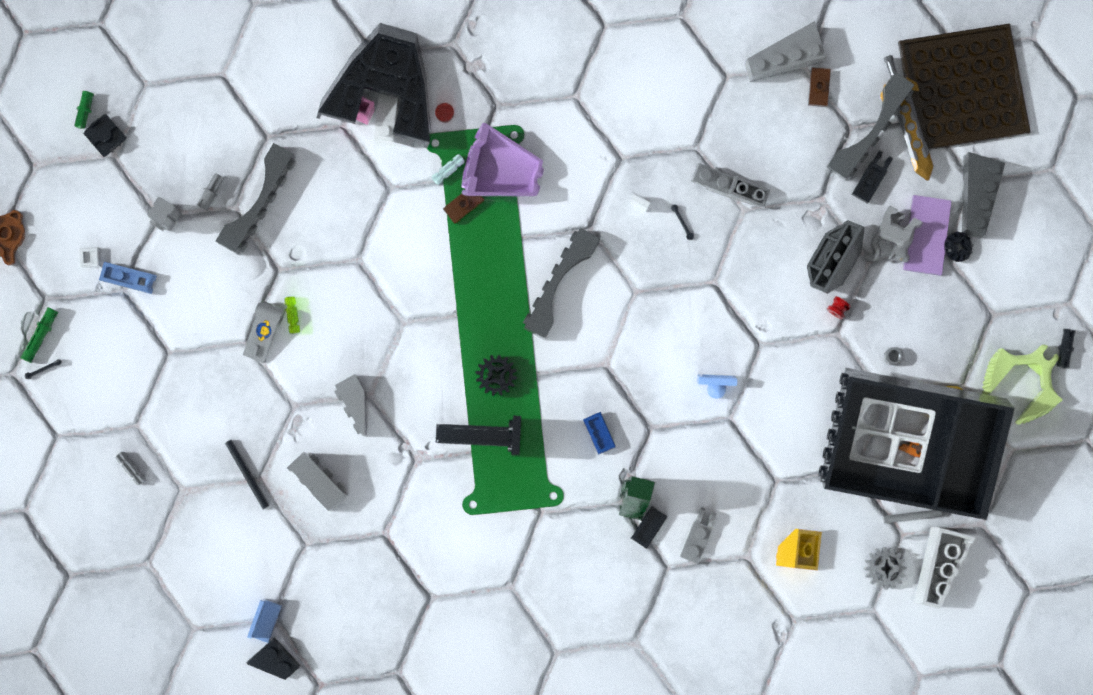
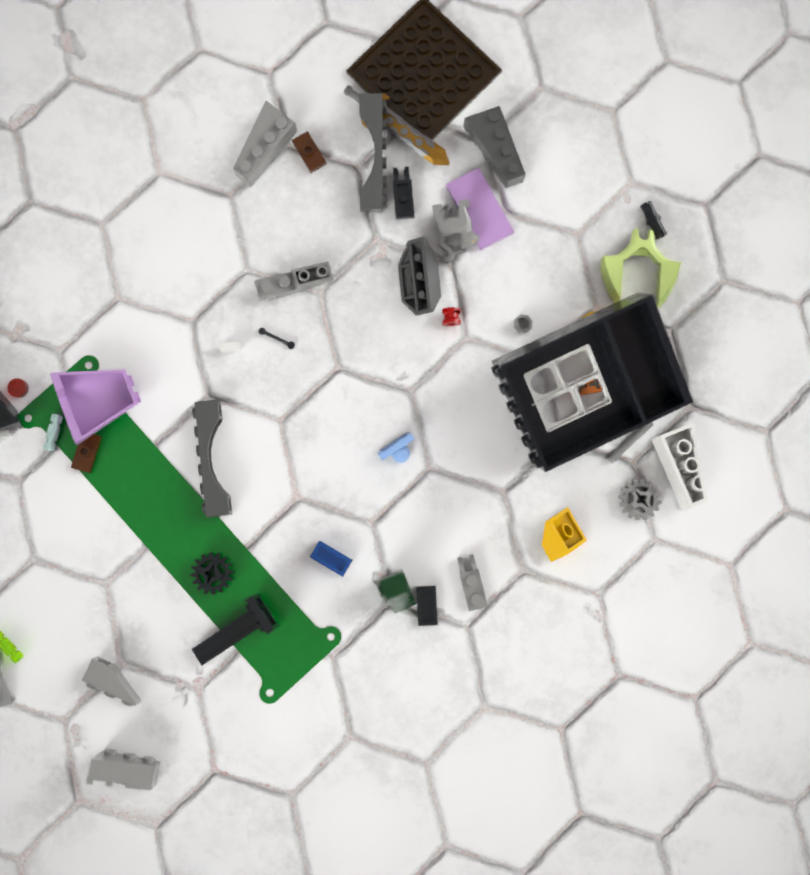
camera: 35 degrees left, 0 degrees up
black bar [225,440,269,510] -> none
black gear [944,231,974,262] -> none

